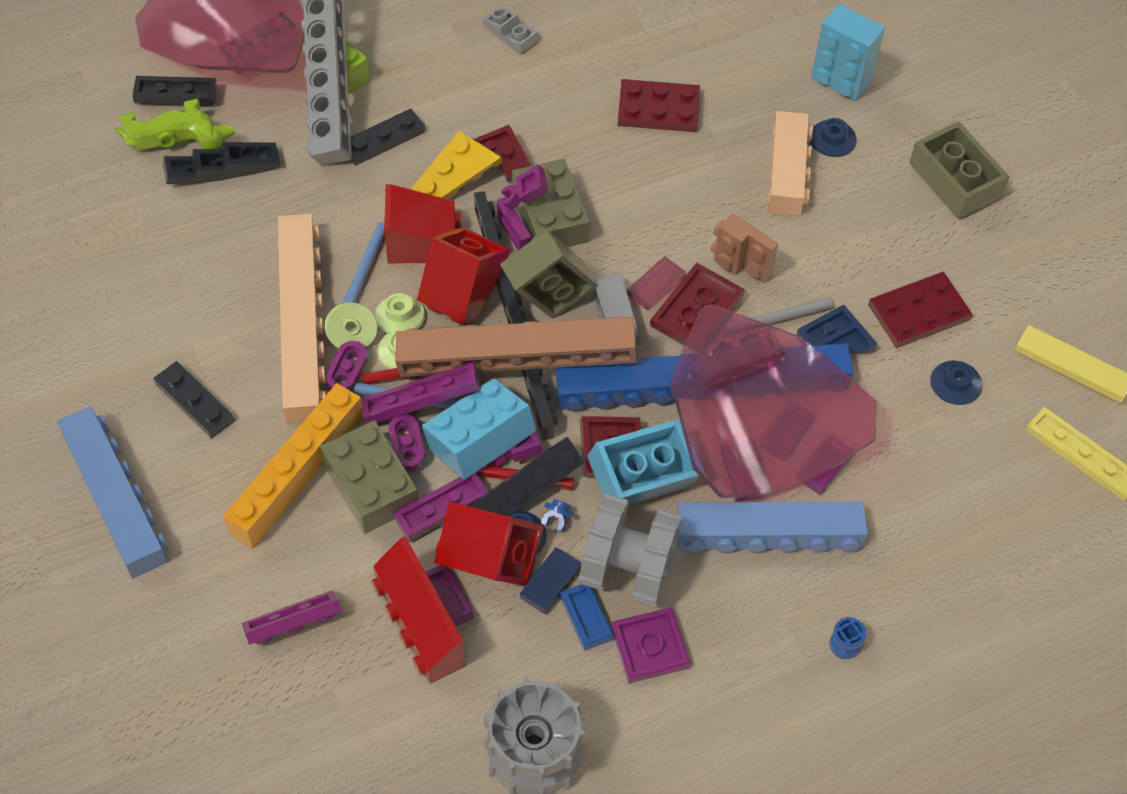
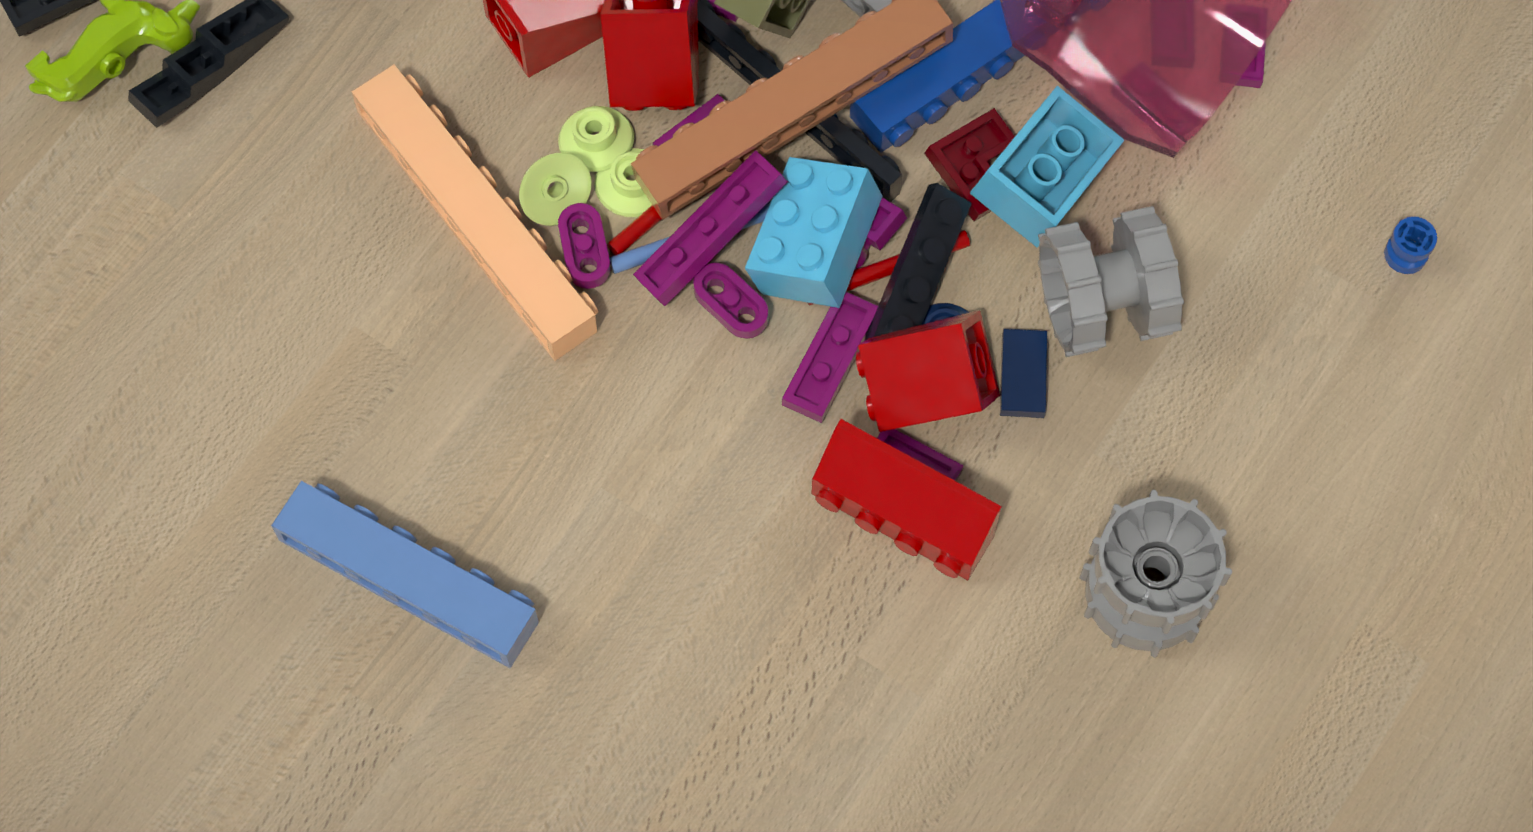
camera: 30 degrees left, 10 degrees up
black plate [153,361,234,439] -> none
light orange brick [223,383,363,549] -> none
magenta plate [241,590,341,645] -> none
olive brick [320,420,418,534] -> none
medium blue bar [342,222,385,304] -> none
blue plate [542,499,574,532] -> none
blue tile [560,584,614,651] -> none
magenta tile [610,607,691,684] -> none
medium blue brick [676,502,867,553] -> none

